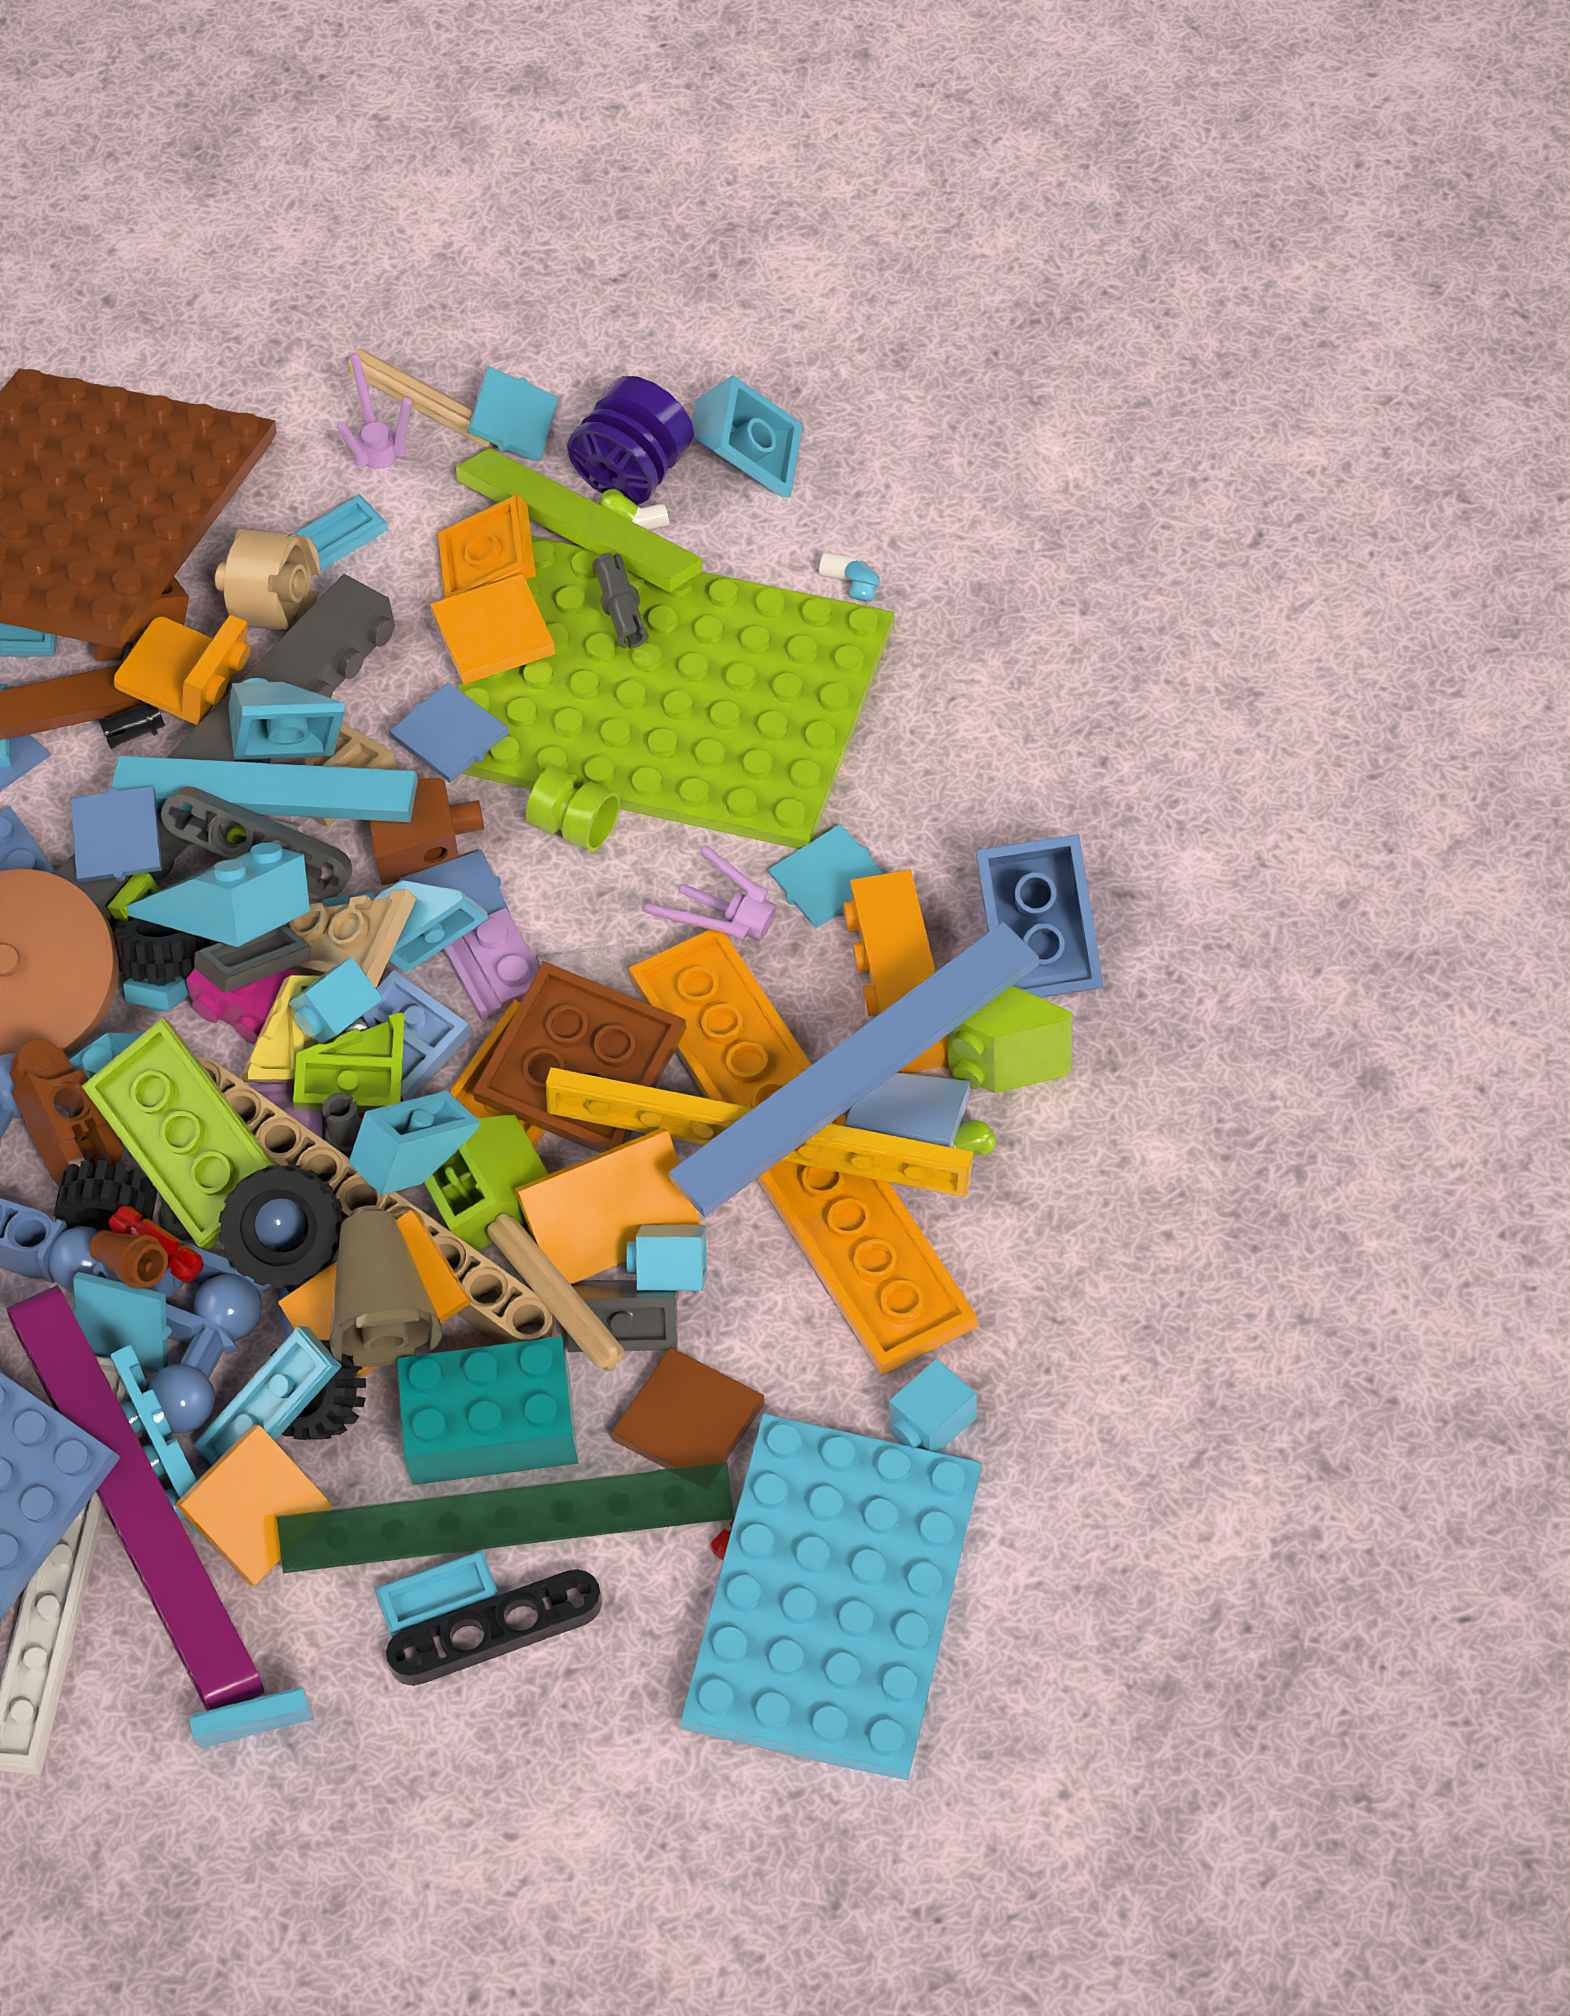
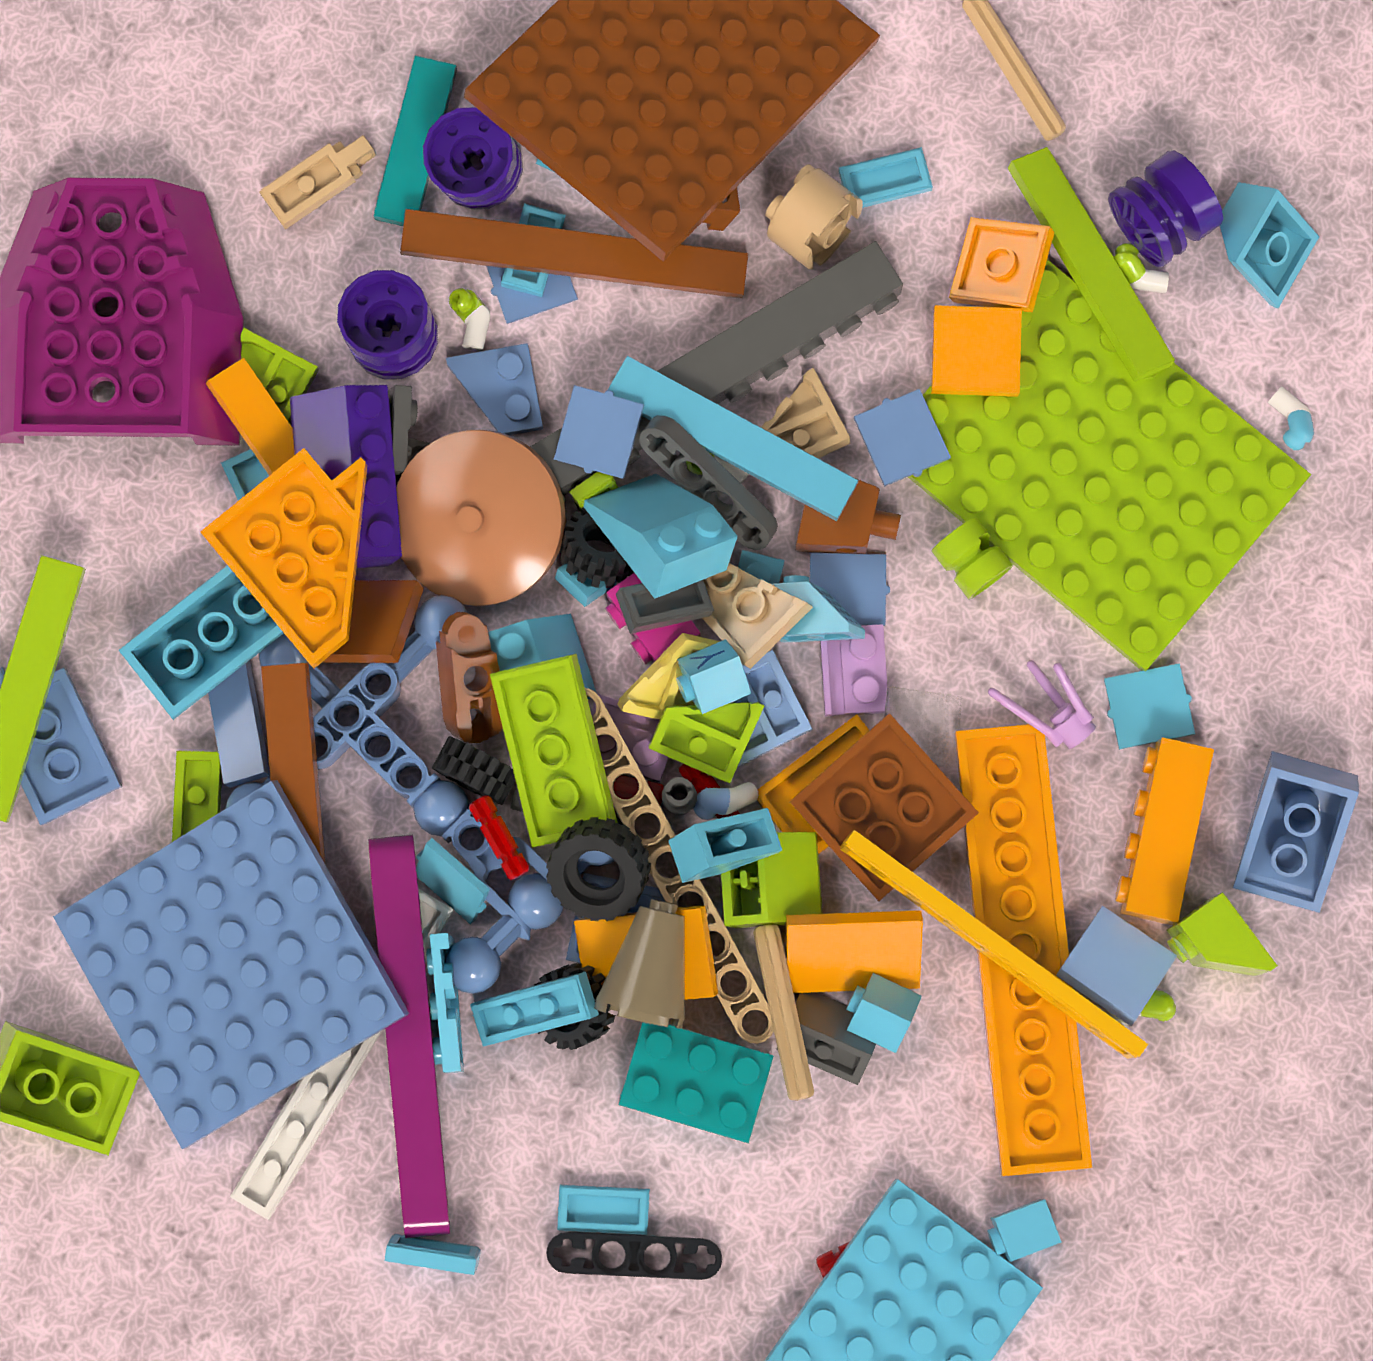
camera: 20 degrees right, 25 degrees up
dark orange cone [89,1230,168,1289] -> none
black pin [99,700,165,749] -> none
light orange bracket [114,614,251,725] -> none
light orange tile [174,1425,332,1586] -> none
medium azure slope [228,678,344,760] -> none
clear green tile [277,1461,734,1574] -> none
lavender plant [337,353,412,469] -> none
medium azure piece [467,366,558,461] -> none
dark grey pin [592,553,649,649] -> none
dark orange tile [611,1347,765,1490] -> none
medium blue tile [669,922,1039,1218] -> none

